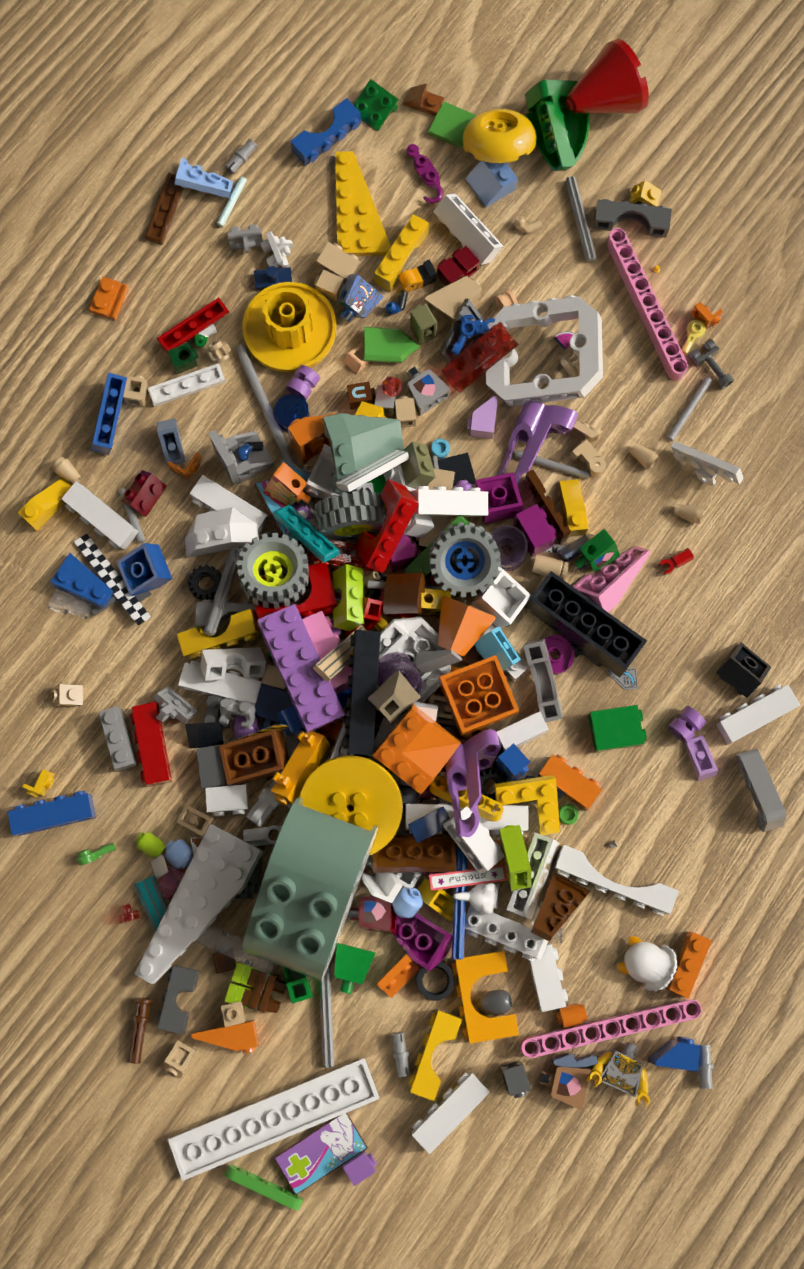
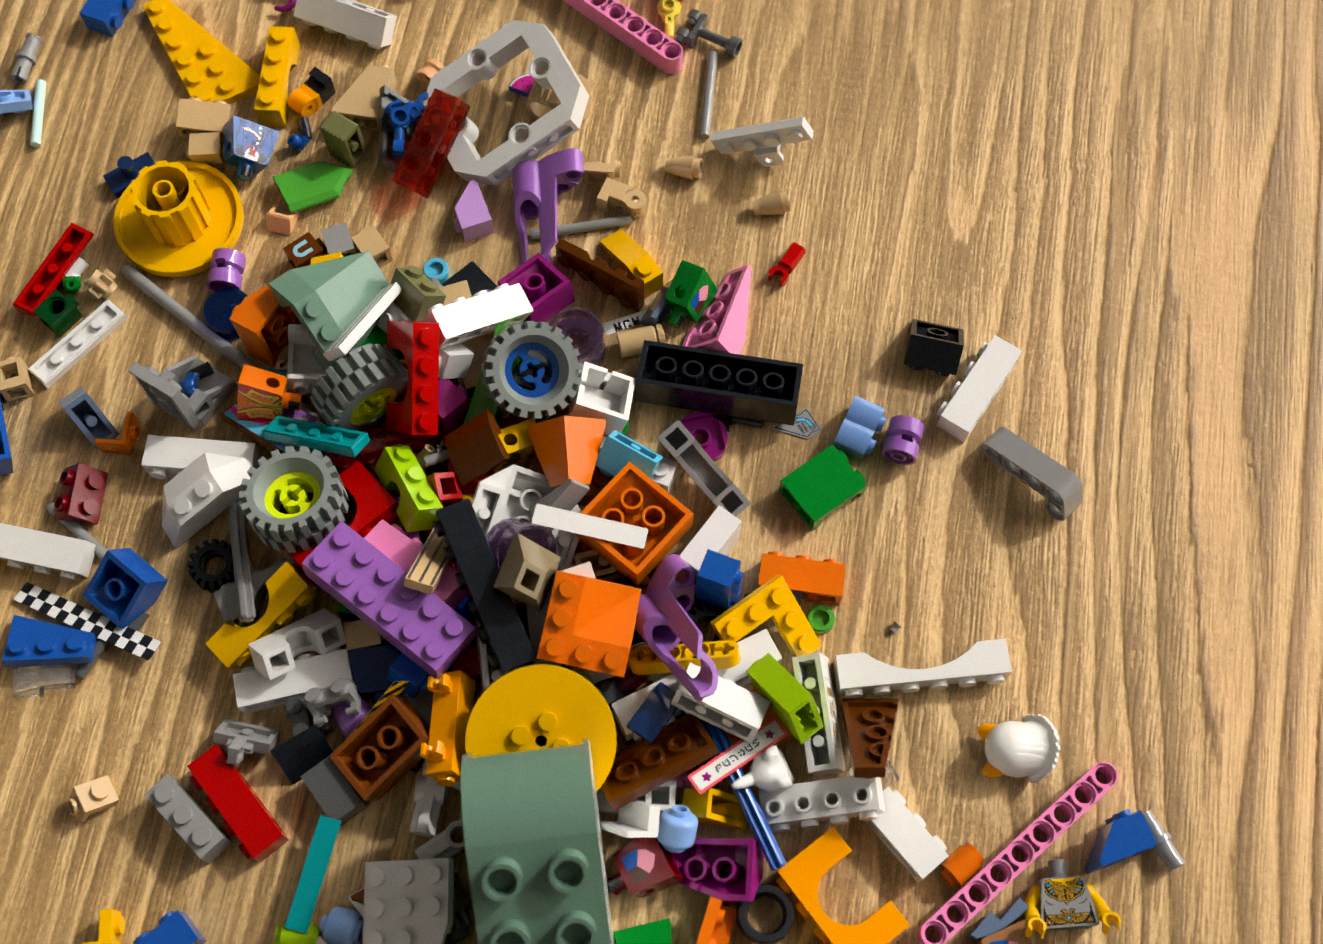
camera: 25 degrees left, 10 degrees down
tan slope [177,805,214,837] -> none
white brick [205,784,249,817] -> none
light grey hips [227,224,263,253] -> none
white hips [260,231,293,268] -> none
clear red tile [382,376,402,397] -> none
light grey torso [407,367,450,415] -> none
dark red piece [437,246,480,286] -> none
dark grey animal [477,990,512,1015] -> none
magenta brick [513,504,556,558] -> none
orange brick [665,932,712,999] -> none
lavender slope [685,735,718,781] -> none
none -> teal sticker [285,815,341,934]
none -> white sticker [532,504,648,549]
none -> medium blue brick [833,396,887,461]

